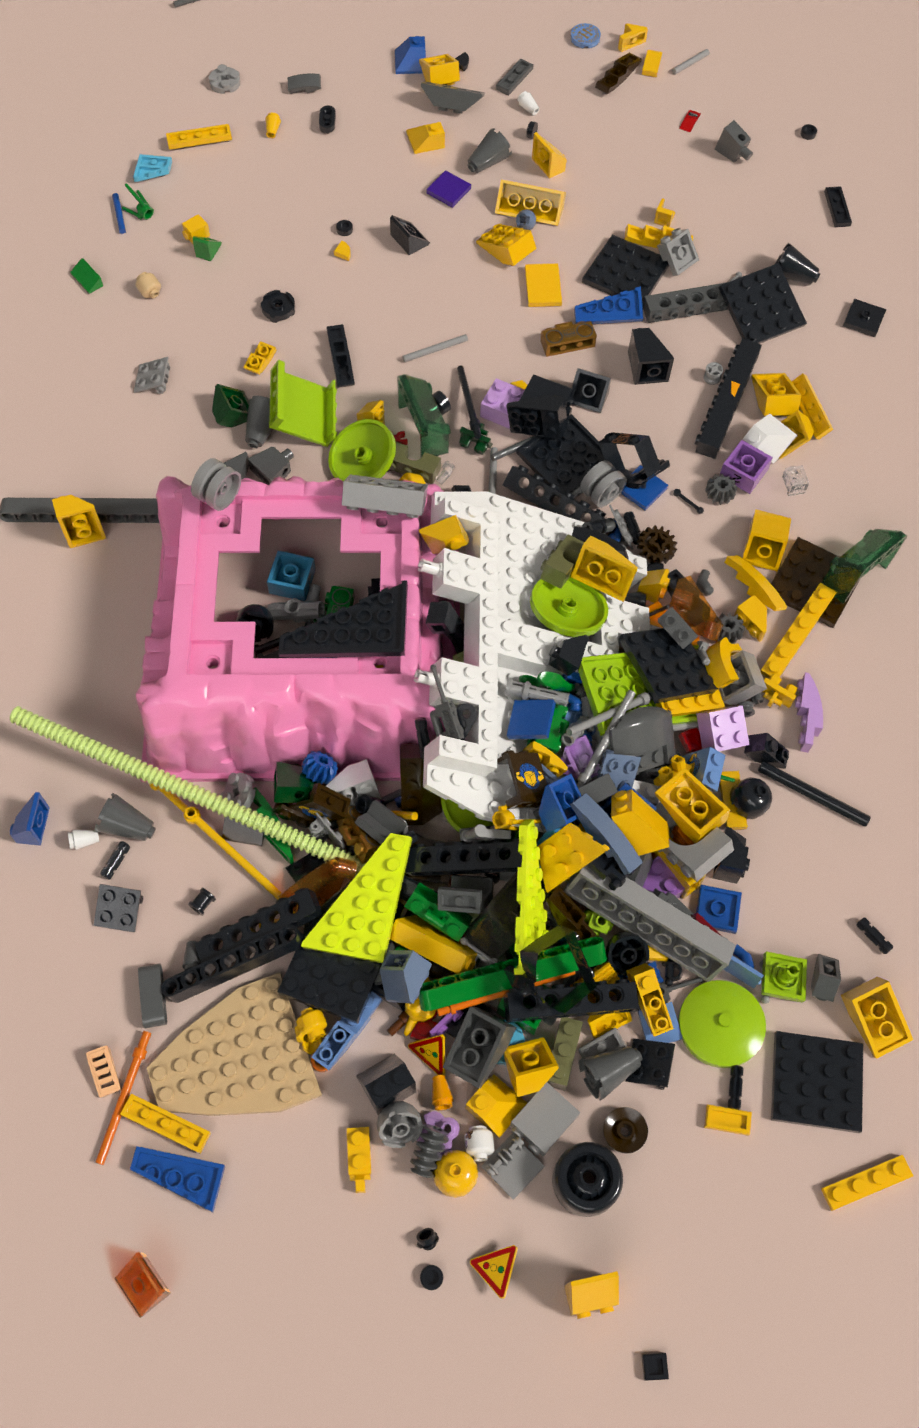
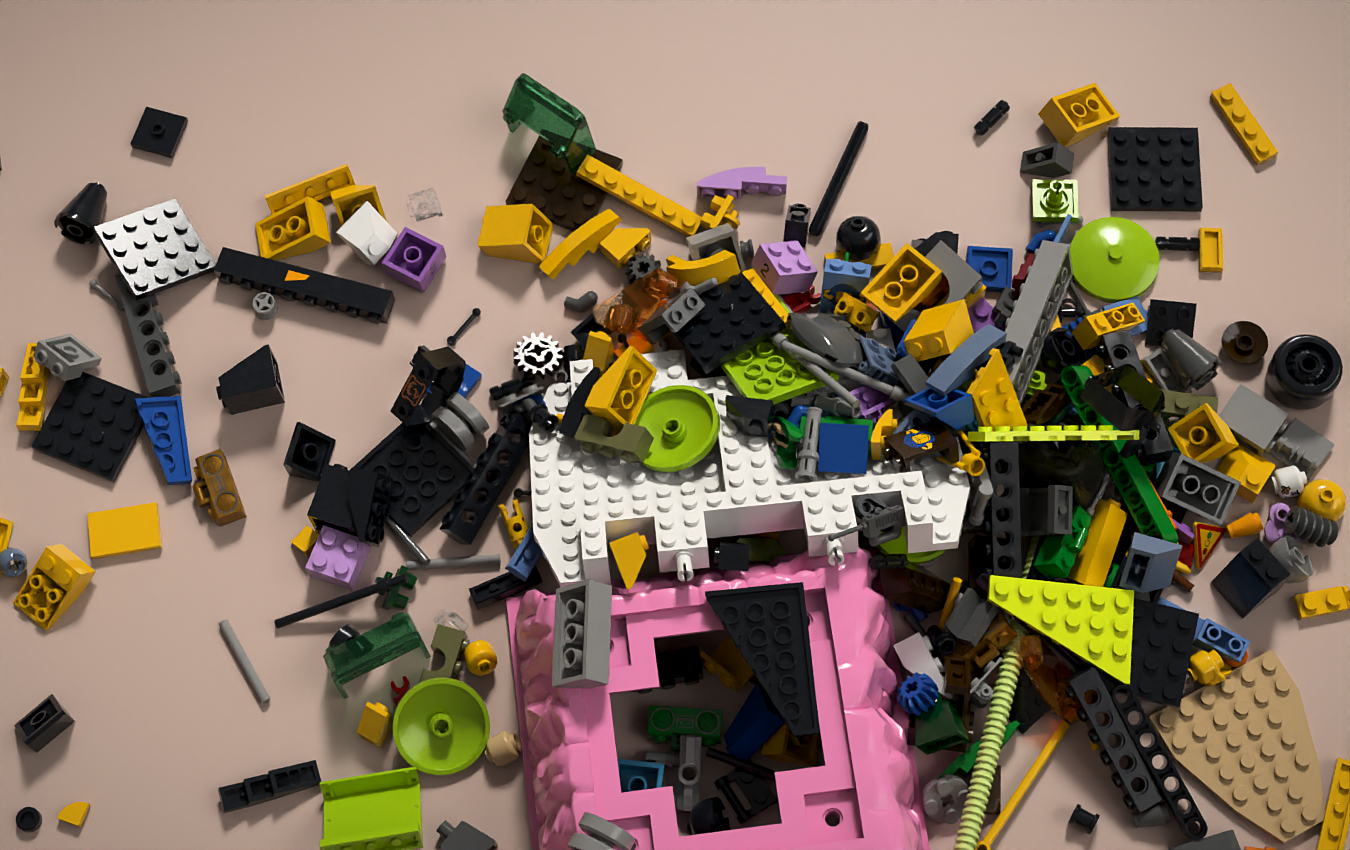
camera: 90 degrees left, 5 degrees up
dark grey gear [705,473,737,505] -> none

